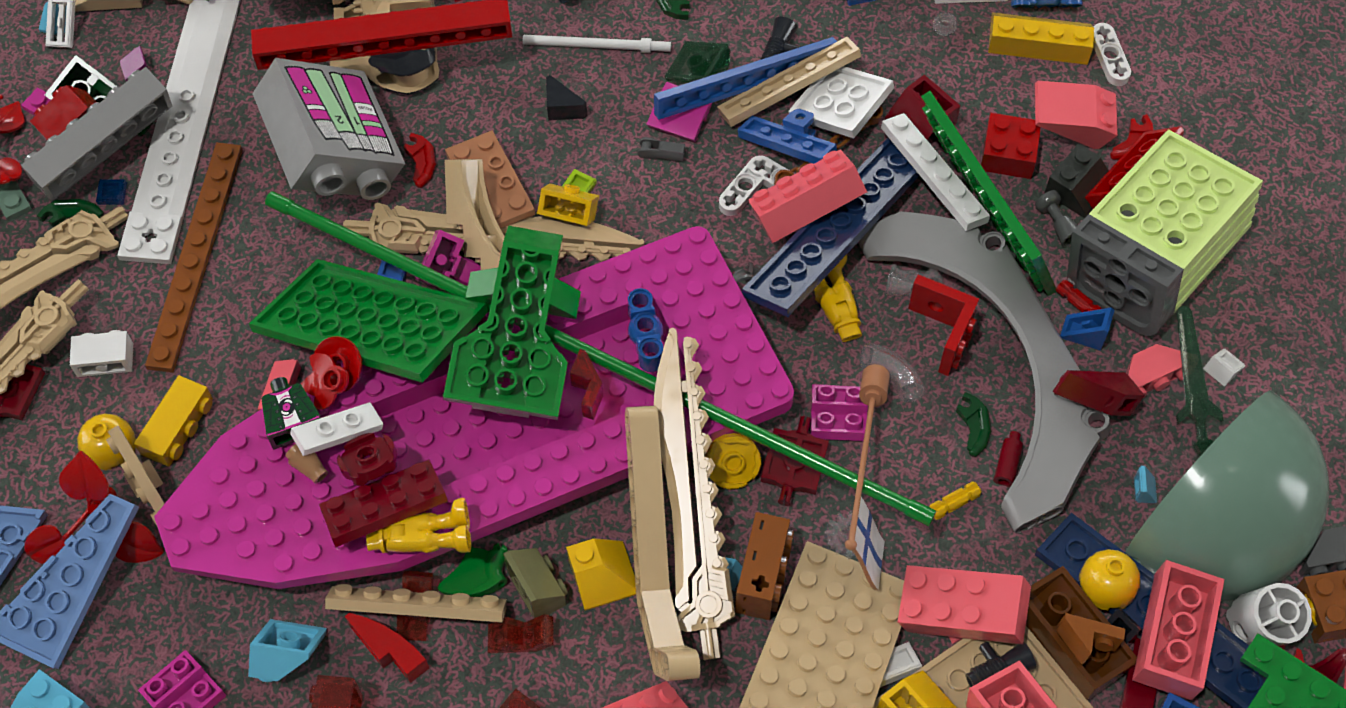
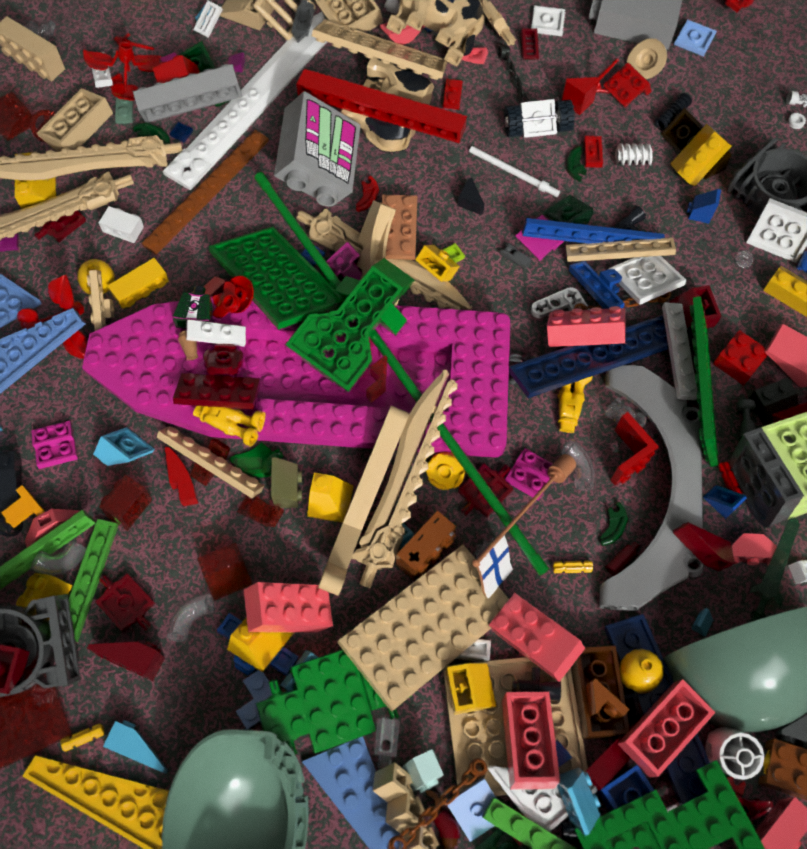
camera: 25 degrees right, 5 degrees up
blue piece [628,288,663,372] -> none

